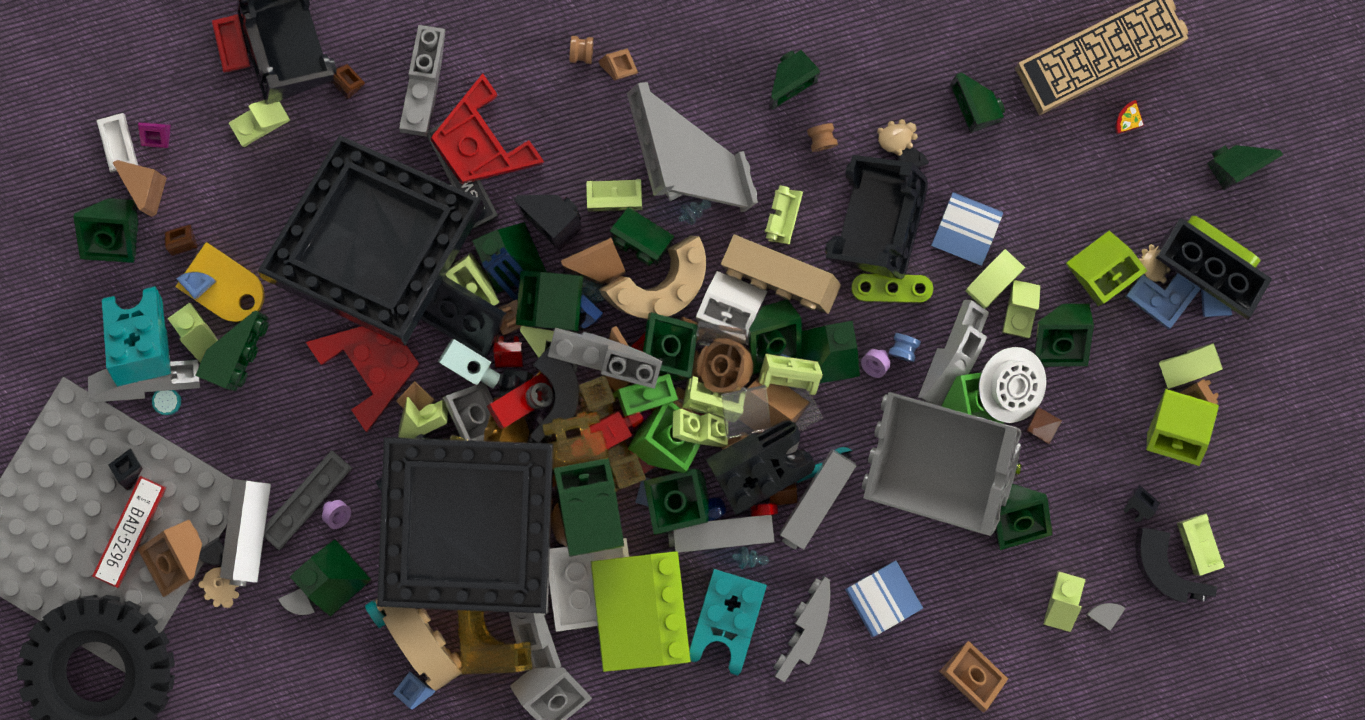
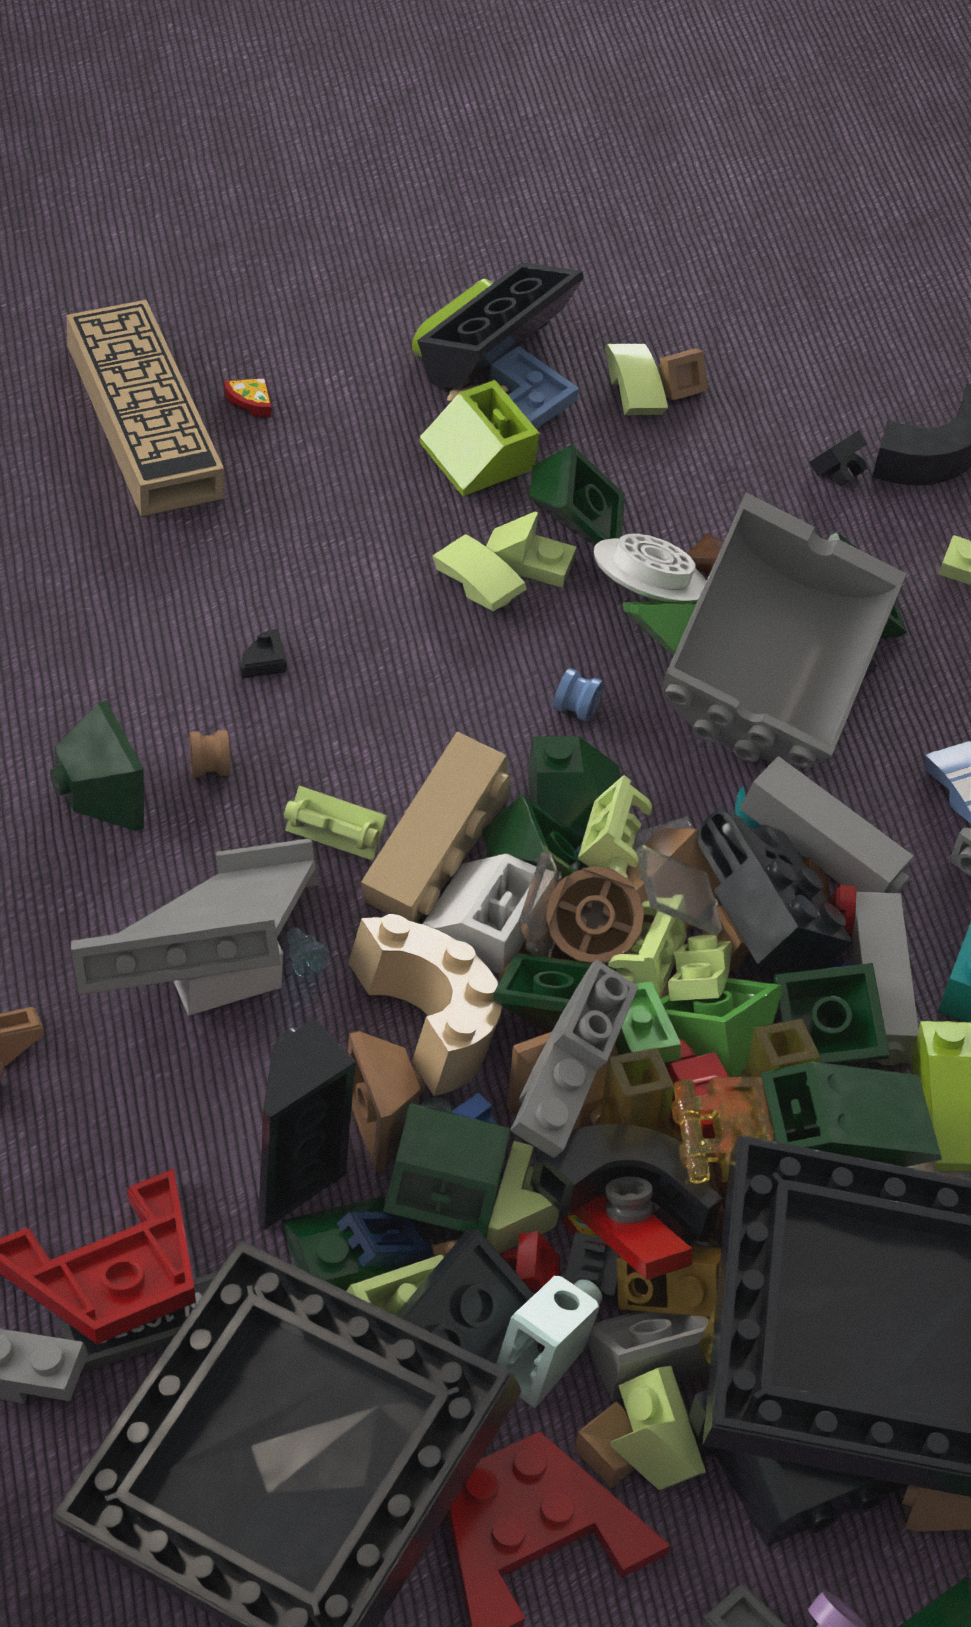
camera: 90 degrees left, 35 degrees down
yellowish green hinge [587,179,642,212] -> none
dark green slope [610,207,674,267] -> none
clear light blue hair [732,546,769,569] -> none
black windscreen [825,155,928,279] -> none
lime plate [851,274,933,303] -> none
lavender tile [861,349,890,378] -> none
tan piece [877,119,918,155] -> none
light grey slope [918,300,989,406] -> none
slope [931,192,1003,266] -> none
dark green slope [950,72,1005,134] -> none
lime slope [1146,389,1219,466] -> none
yellowish green hinge [1177,514,1224,576] -> none
medium blue tile [1201,290,1232,317] -> none
dark green slope [1207,145,1283,190] -> none

